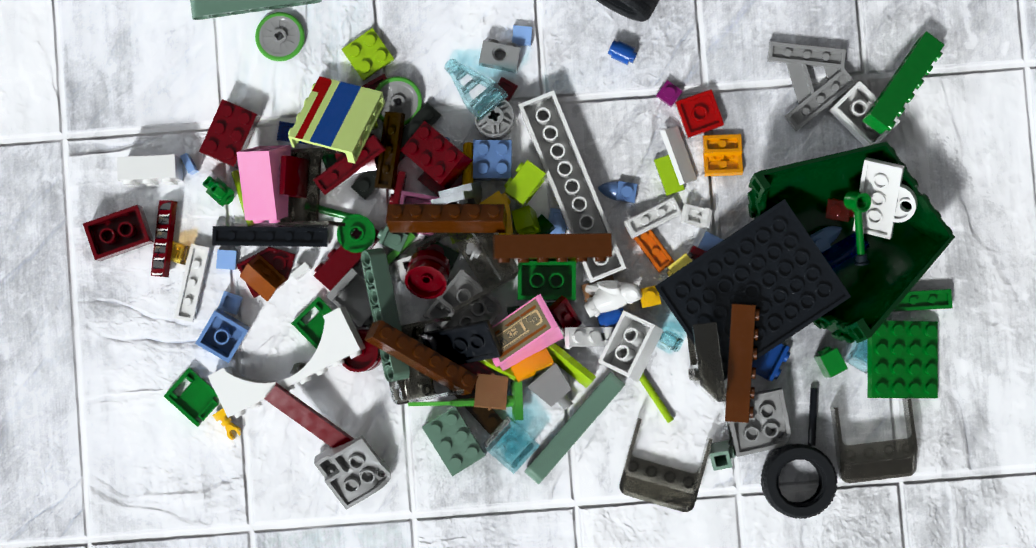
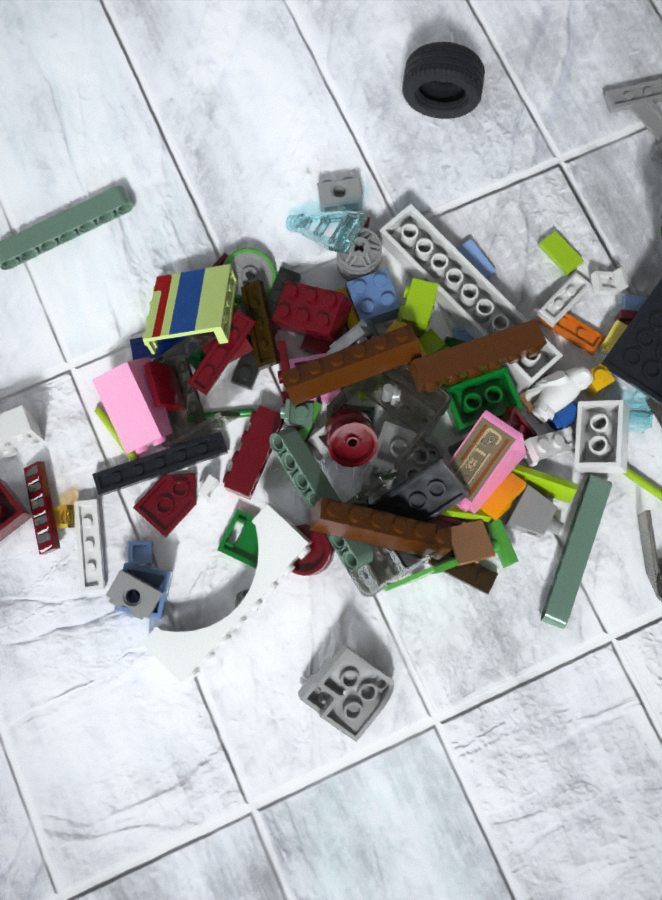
camera: 25 degrees left, 10 degrees down
green container [164,368,219,427] -> none
light blue tile [180,153,199,175] -> none
dark red brick [199,99,261,169] -> none
green hips [202,176,234,207] -> none
yellow piece [212,408,242,440] -> none
light blue tile [216,249,238,270] -> none
dark orange panel [240,254,287,301] -> none
light grey wheel [255,12,305,61] -> none
dark red tile [264,383,354,448] -> none
light grey panel [326,268,373,328] -> none
green plate [337,214,376,253] -> none
lime plate [341,28,394,81] -> none
sand green brick [422,406,486,477] -> none
clear light blue brick [483,415,540,474] -> none
light blue tile [512,25,532,47] -> none
medium blue plate [598,181,638,203] -> none
blue brick [608,40,637,65] -> none
magenta plate [656,80,683,107] -> none
white tile [661,126,697,185] -> none
red plate [675,89,724,138] -> none
light orange slope [703,134,743,177] -> none
none -> light grey brick [105,569,164,620]
none -> light blue tile [456,239,496,279]

